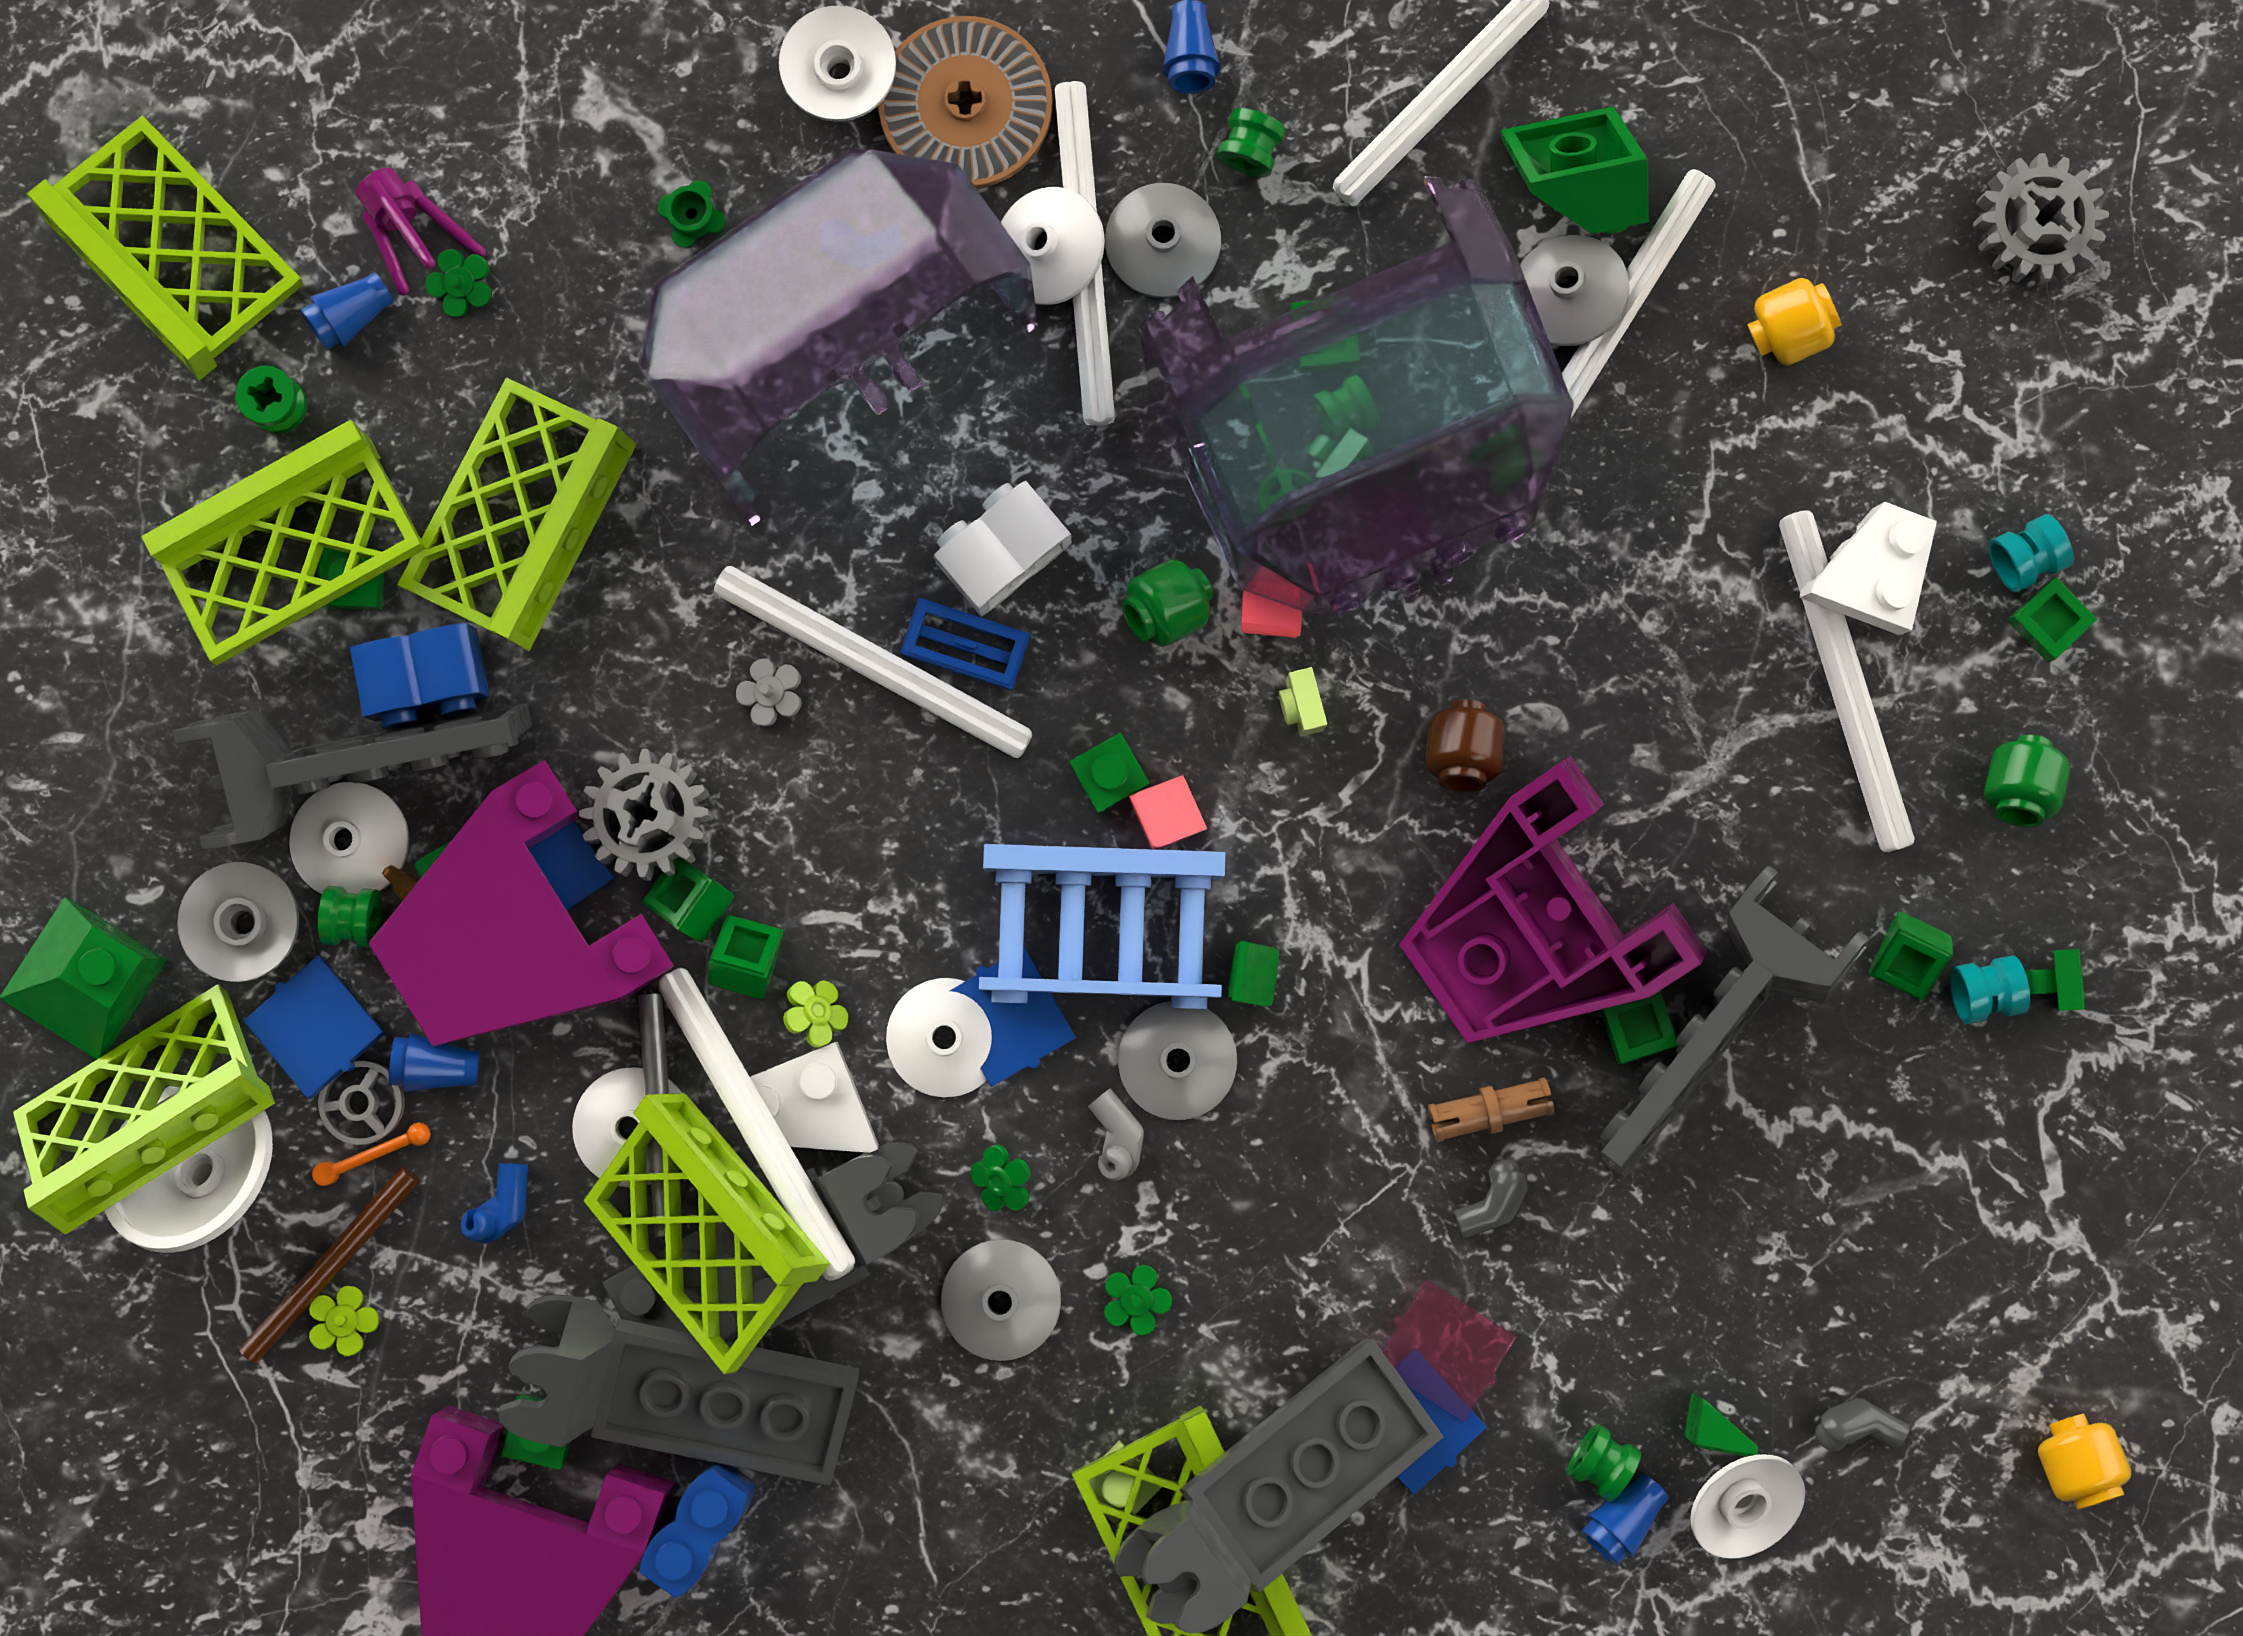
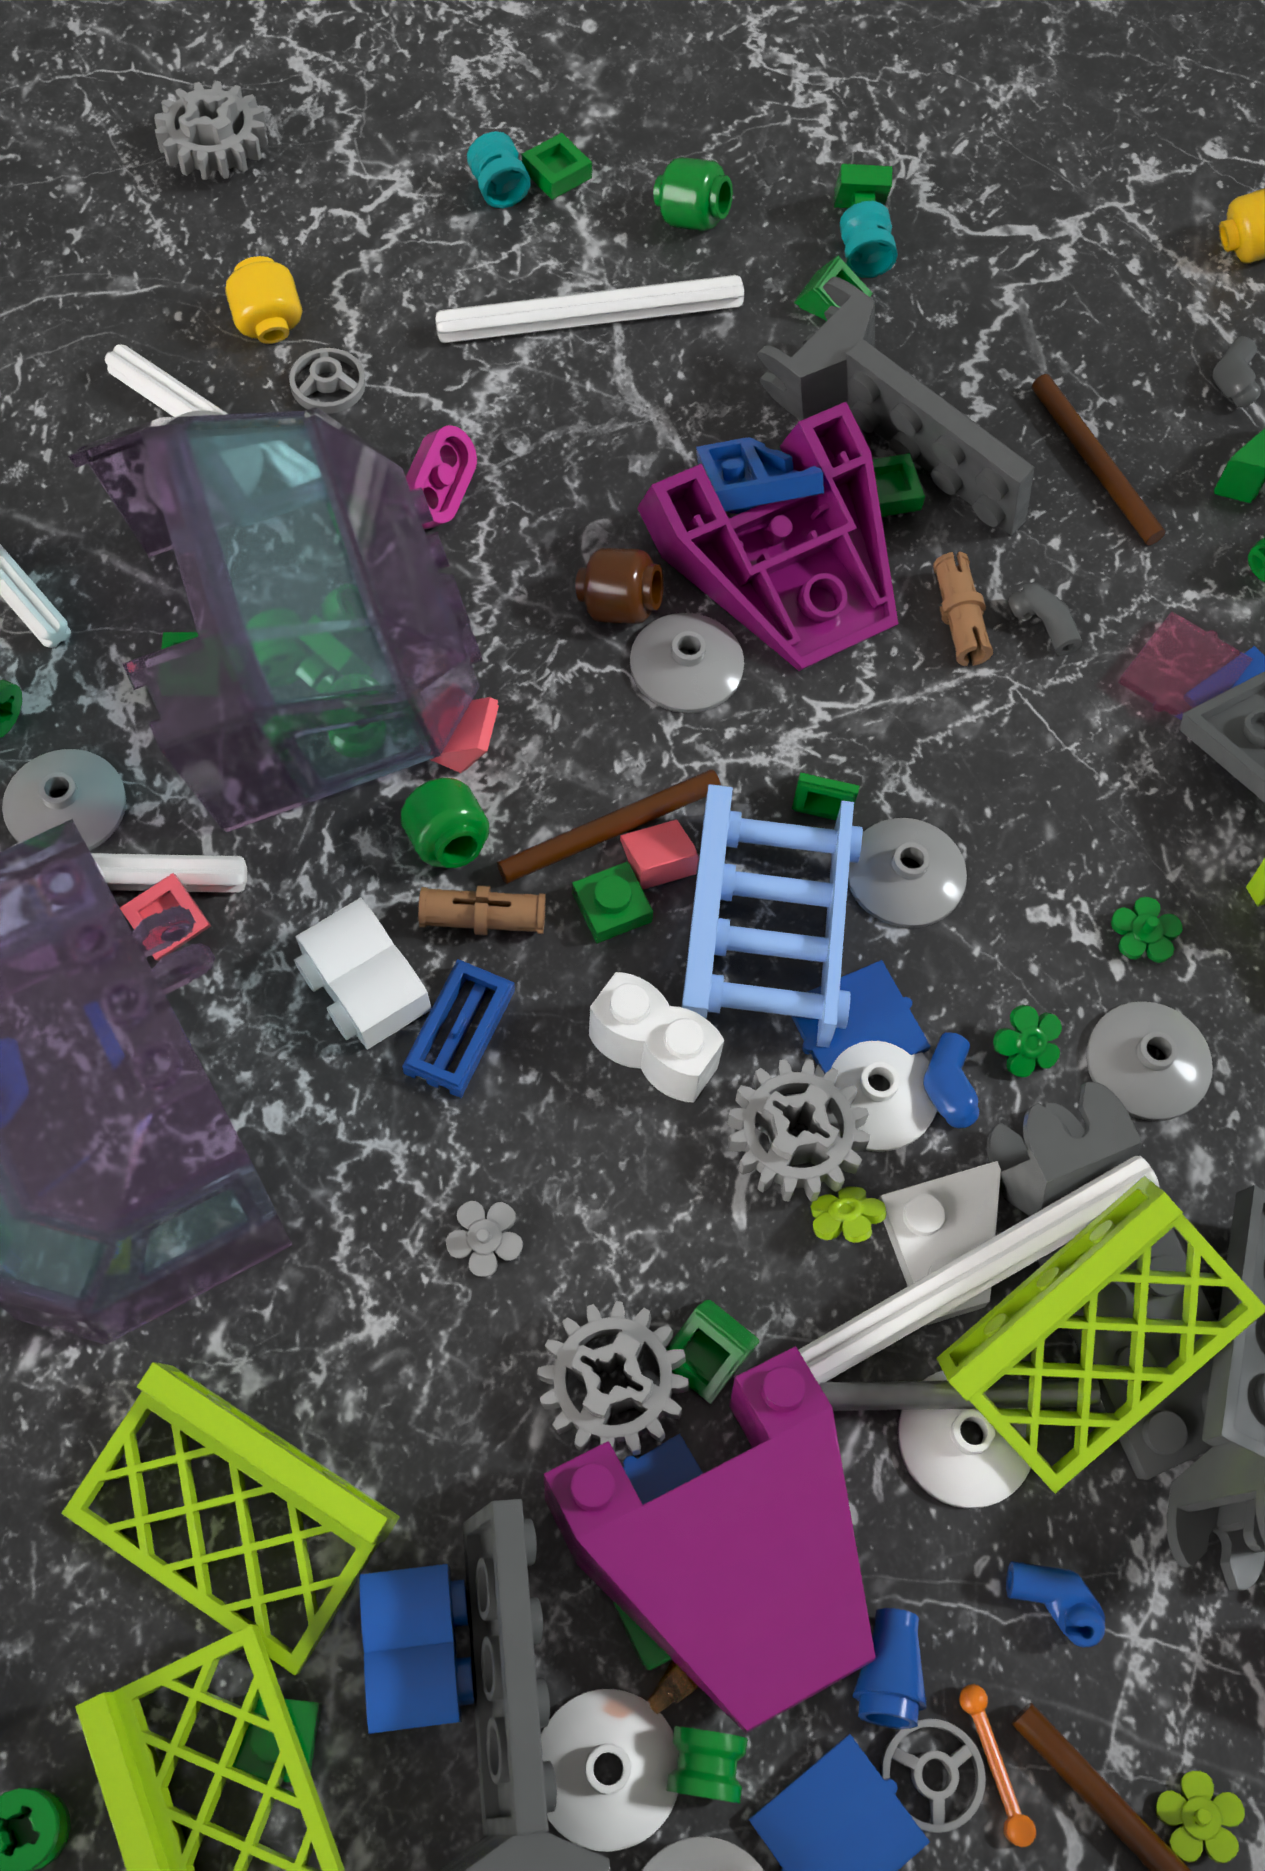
camera: 90 degrees left, 20 degrees down
green slope [708,914,784,999] -> none
white axle [714,566,1032,758] -> none
light grey arm [1088,1088,1144,1181] -> none
yellowish green plate [1279,667,1327,737] -> none
green slope [1501,106,1649,234] -> none
white wing [1799,502,1937,635] -> none
none -> coral plate [120,873,211,961]
none -> light grey piece [289,348,366,414]
none -> dark pink plate [401,425,477,529]
none -> medium nougat pin [418,885,546,935]
none -> reddish brown bar [497,769,721,884]
none -> white brick [589,972,724,1102]
none -> light grey dish [630,613,744,713]
none -> blue wing [696,437,824,514]
none -> light grey gear [727,1059,870,1202]
none -> blue arm [923,1032,980,1129]
none -> reddish brown bar [1031,374,1166,546]

